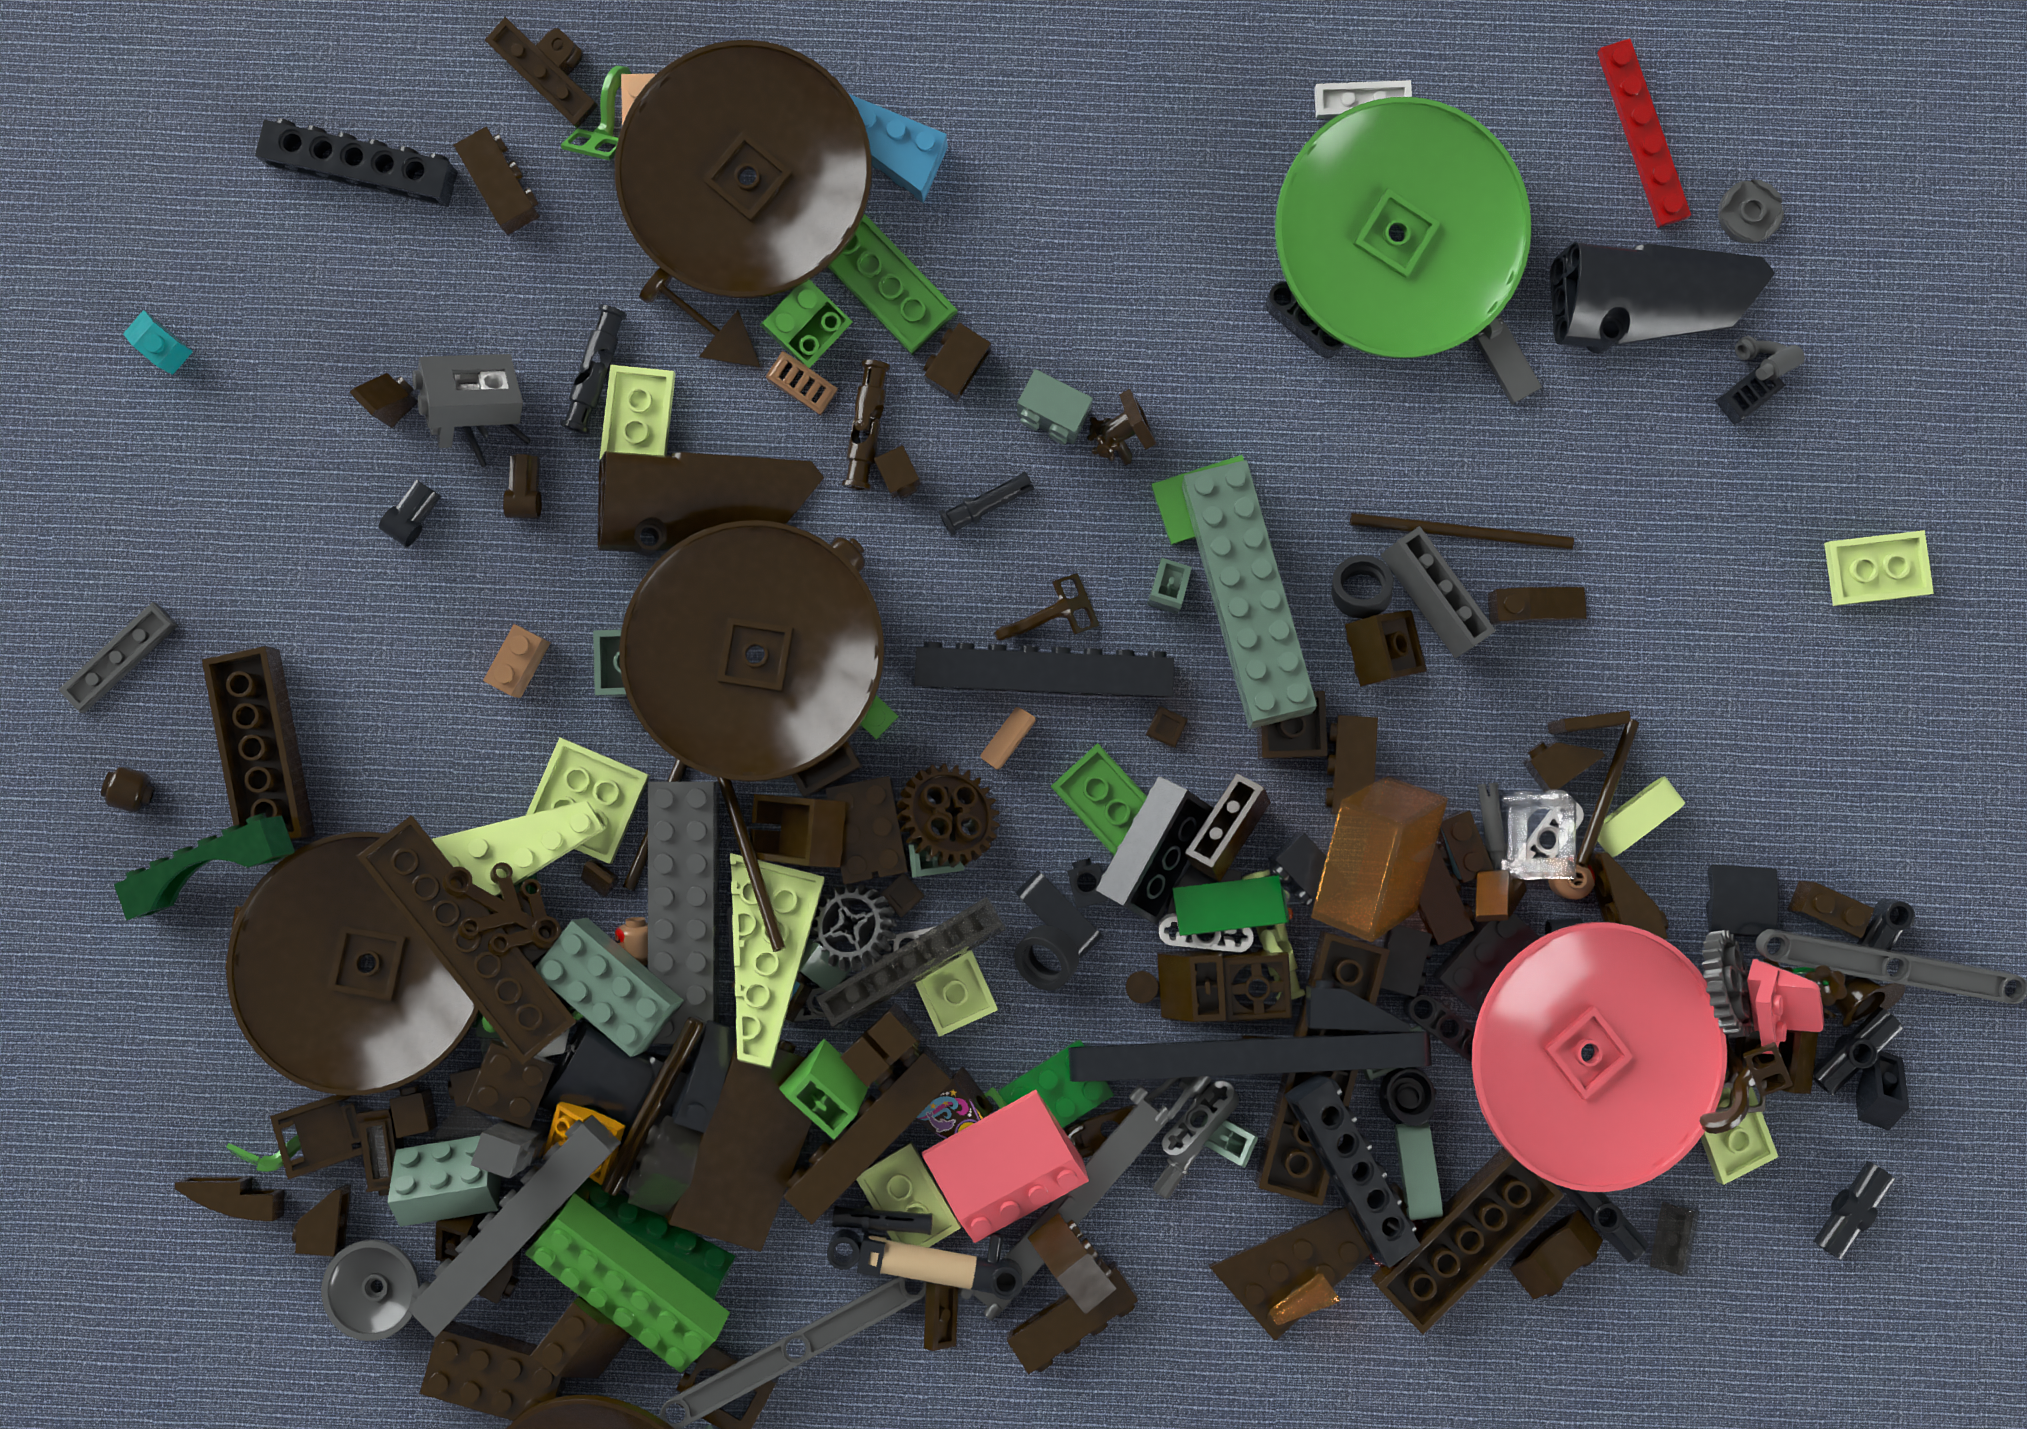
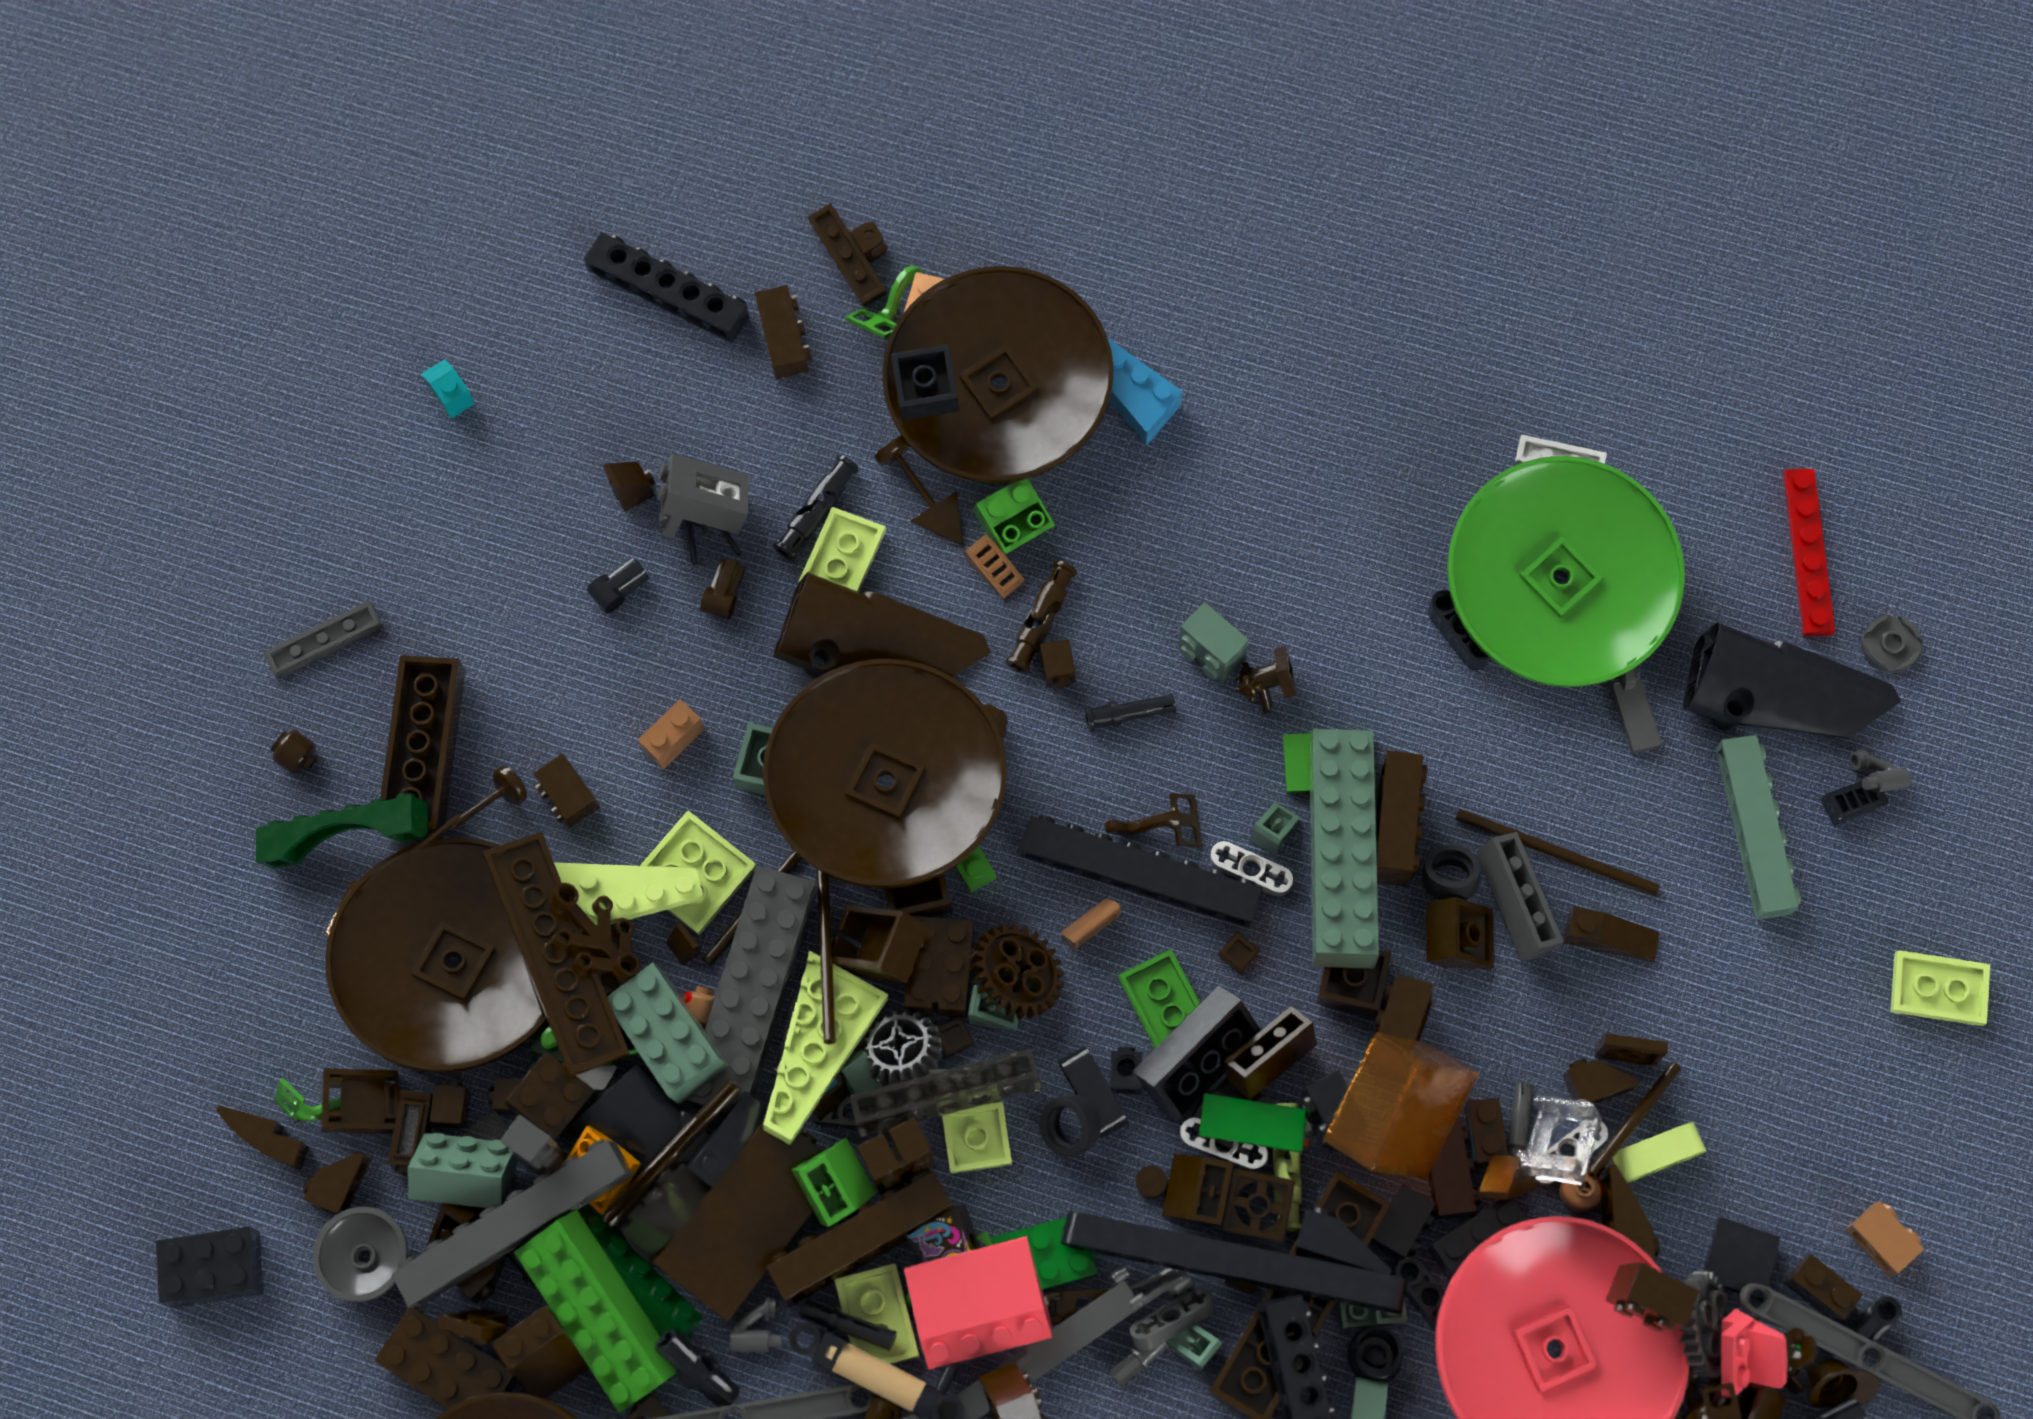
camera: 15 degrees right, 15 degrees down
bright green tile [827,214,958,356] -> none
dark brown brick [923,322,992,402] -> none
none -> black brick [156,1226,264,1308]
none -> dark brown piece [411,765,527,853]
none -> dark brown plate [438,1308,508,1345]
none -> dark brown brick [533,753,600,828]
none -> black piece [655,1328,740,1407]
none -> dark grey plant [730,1297,782,1352]
none -> black brick [891,344,960,421]
none -> white beam [1210,841,1293,896]
none -> dark brown brick [1376,750,1428,887]
none -> dark brown brick [1605,1262,1700,1332]
none -> sand green brick [1716,735,1801,920]
none -> medium nougat brick [1845,1201,1924,1278]

